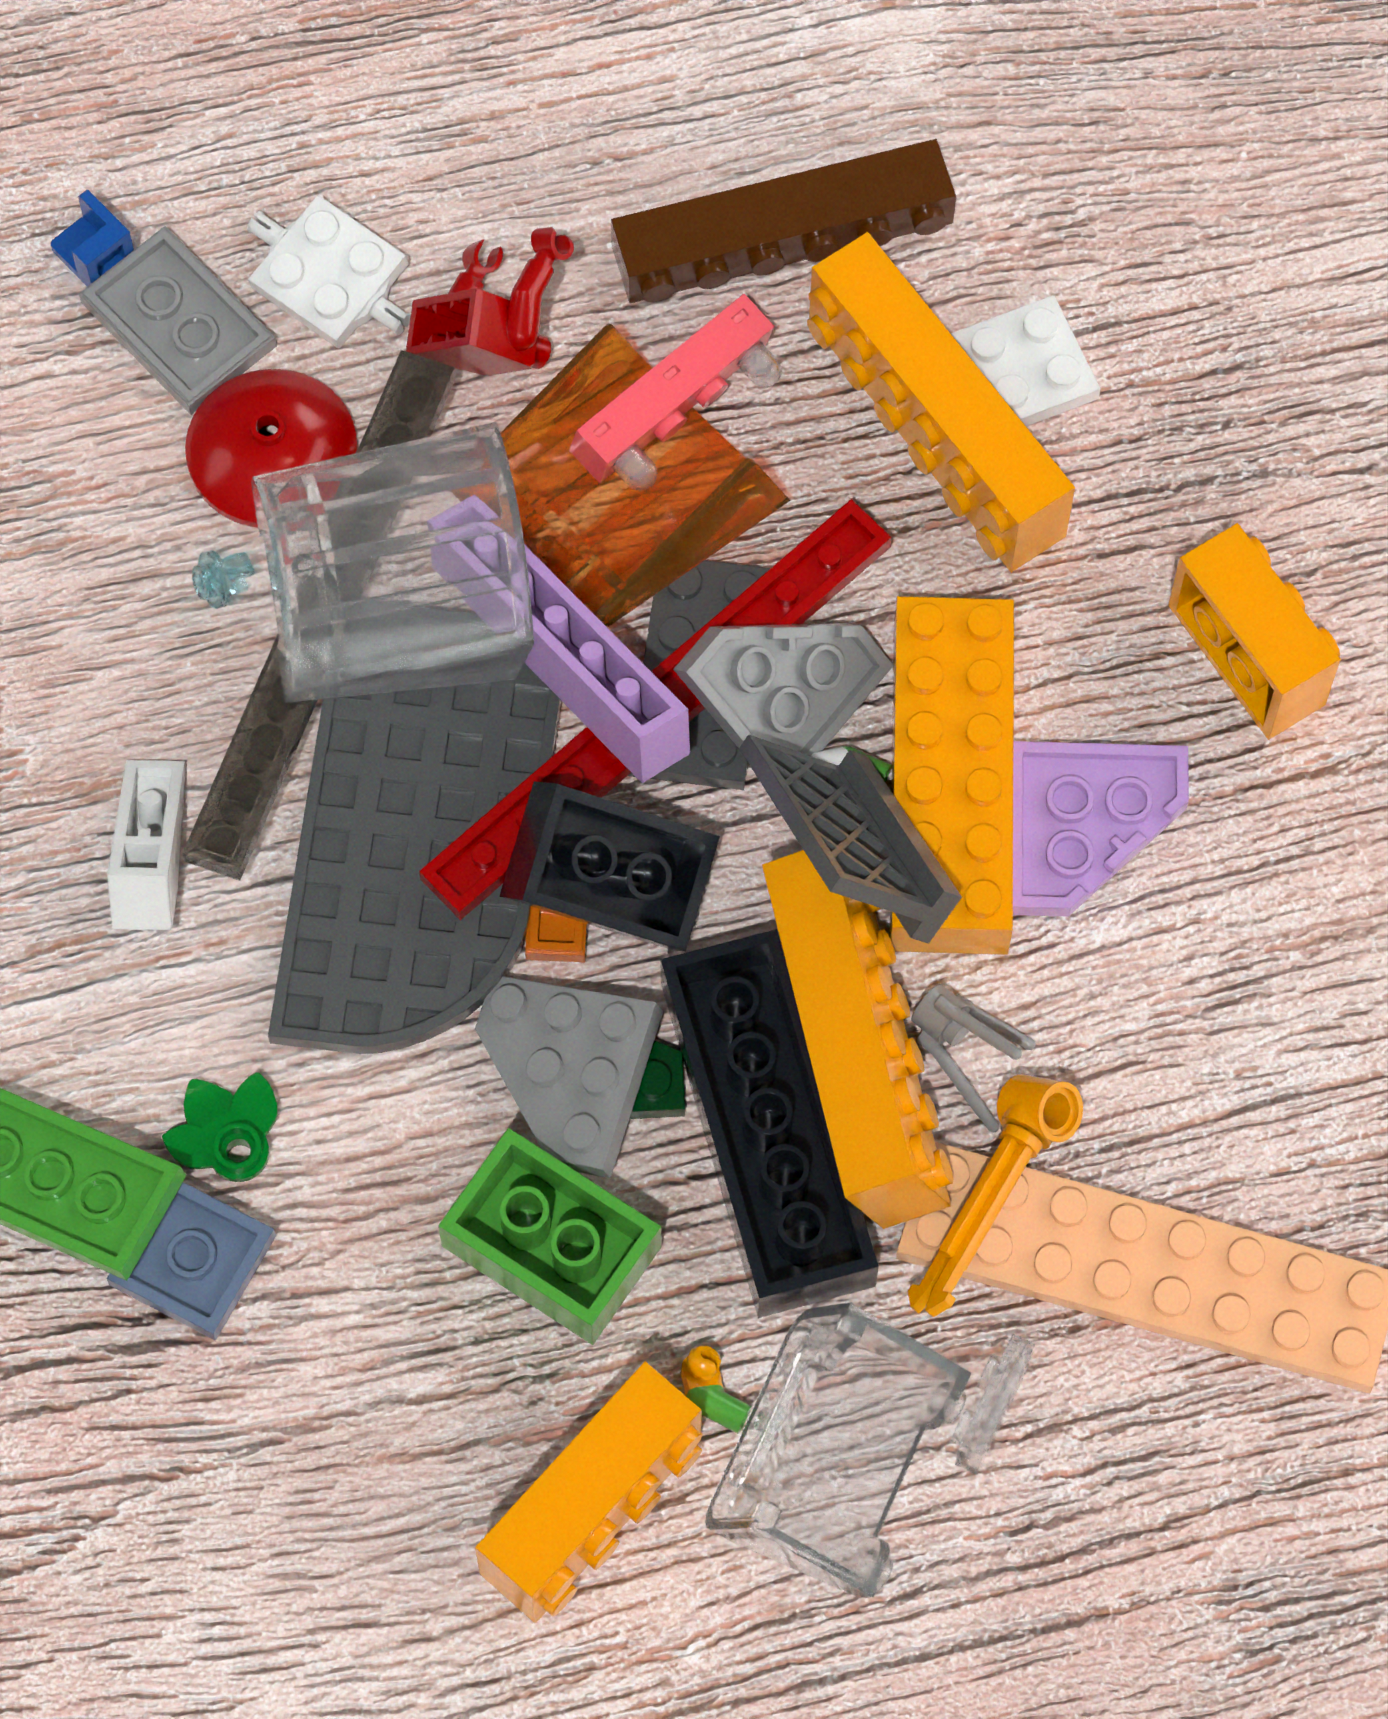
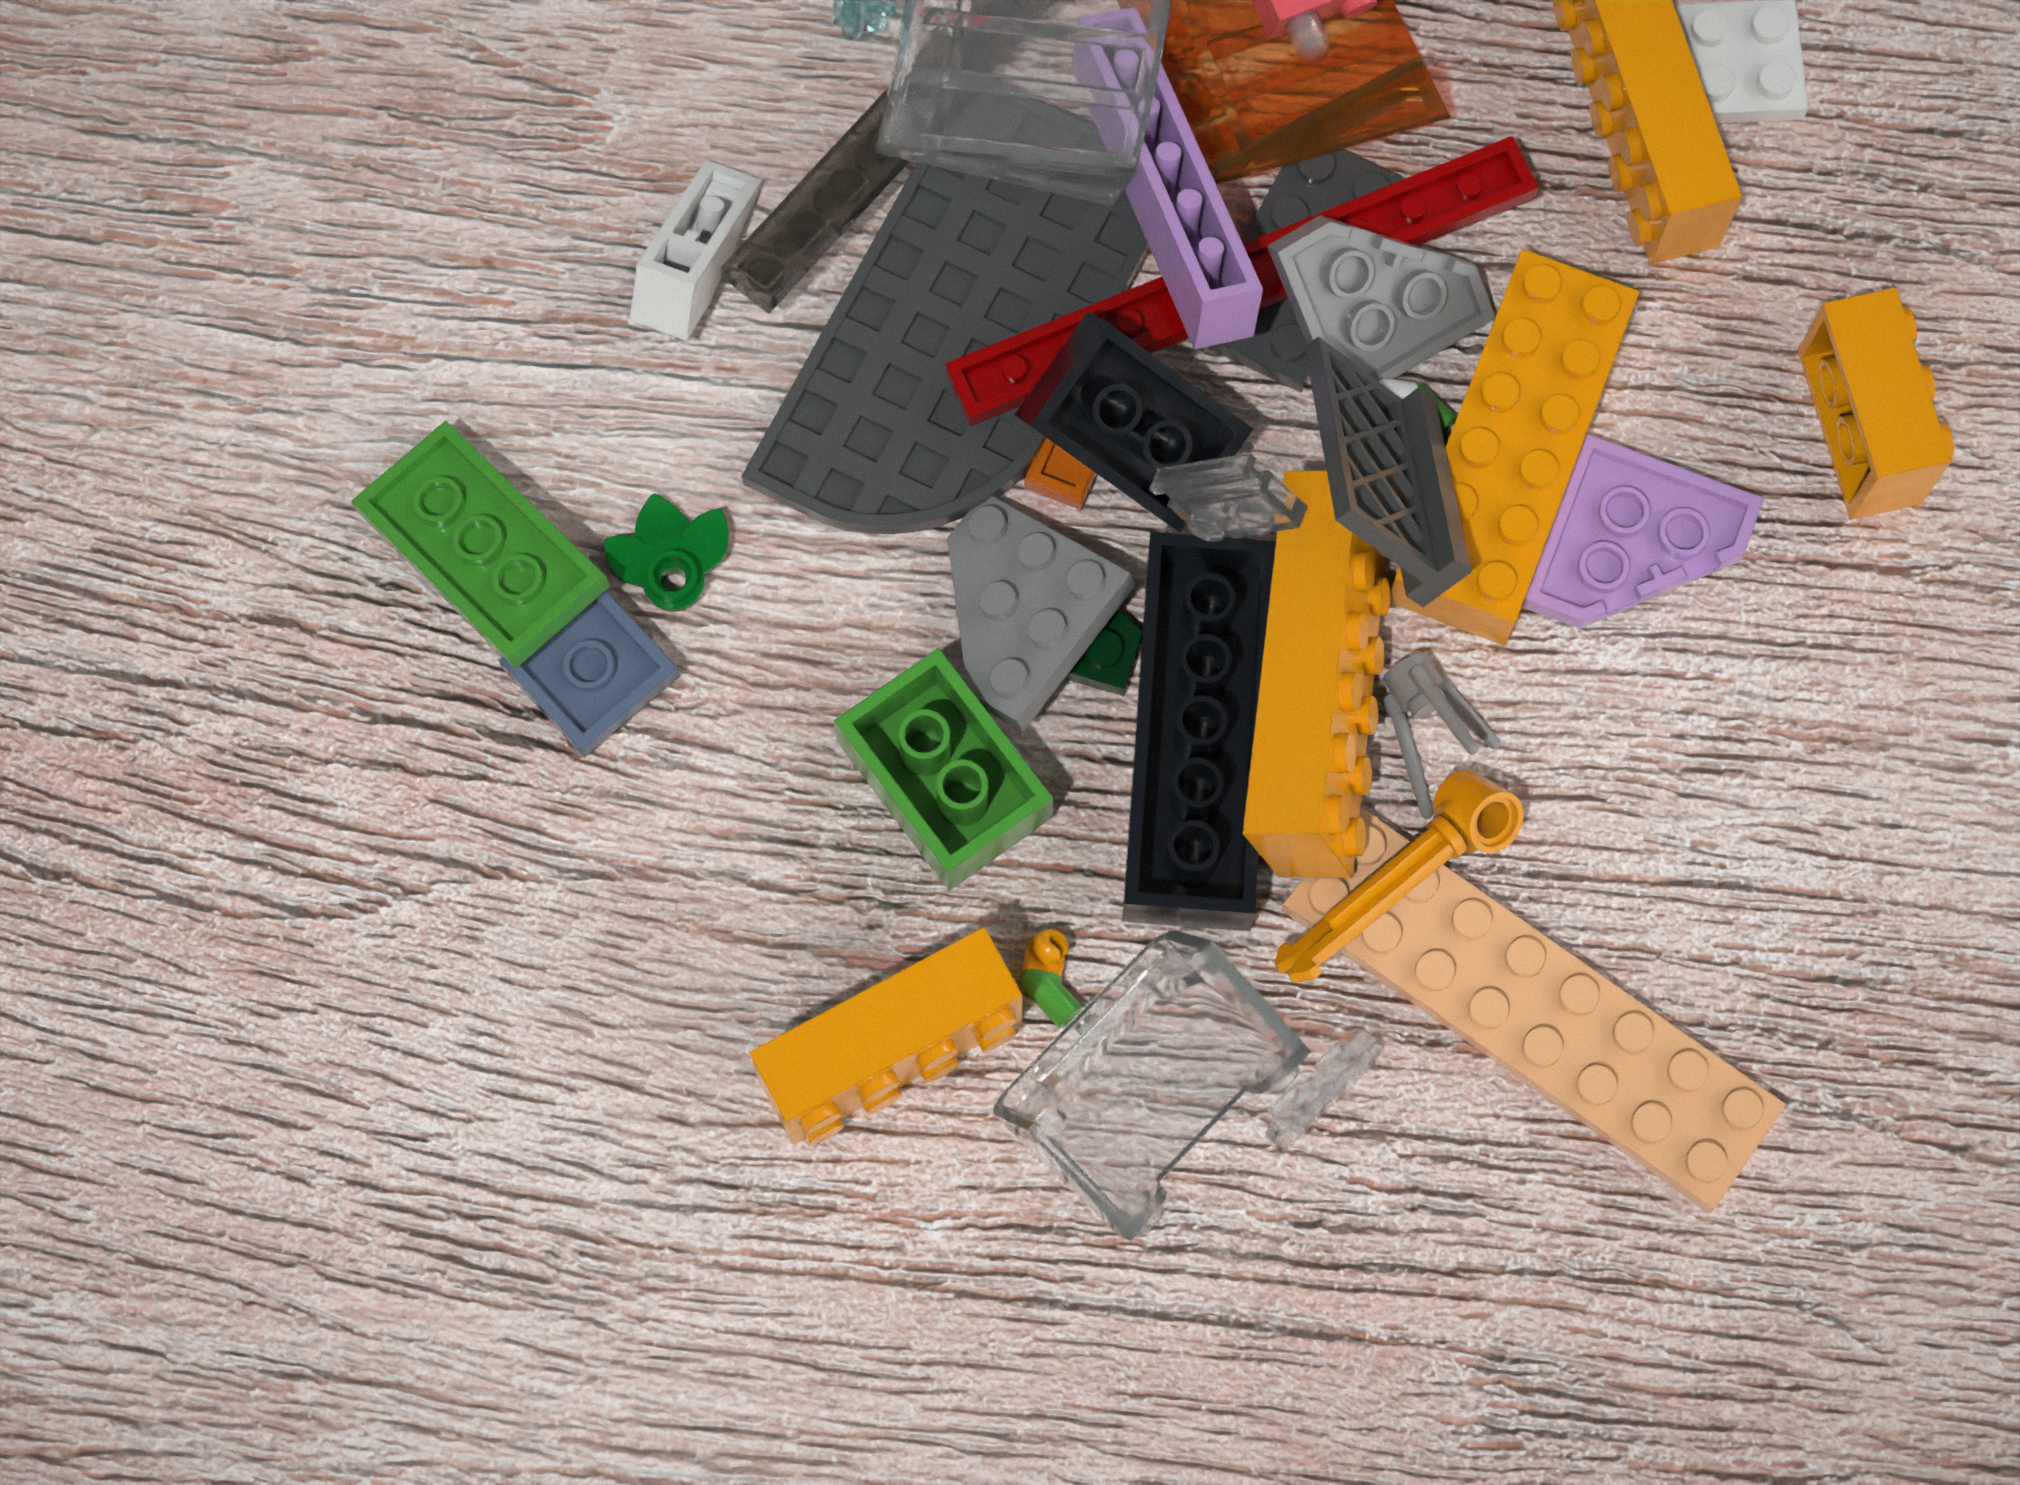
camera: 20 degrees right, 5 degrees up
none -> clear plate [1149,453,1308,542]

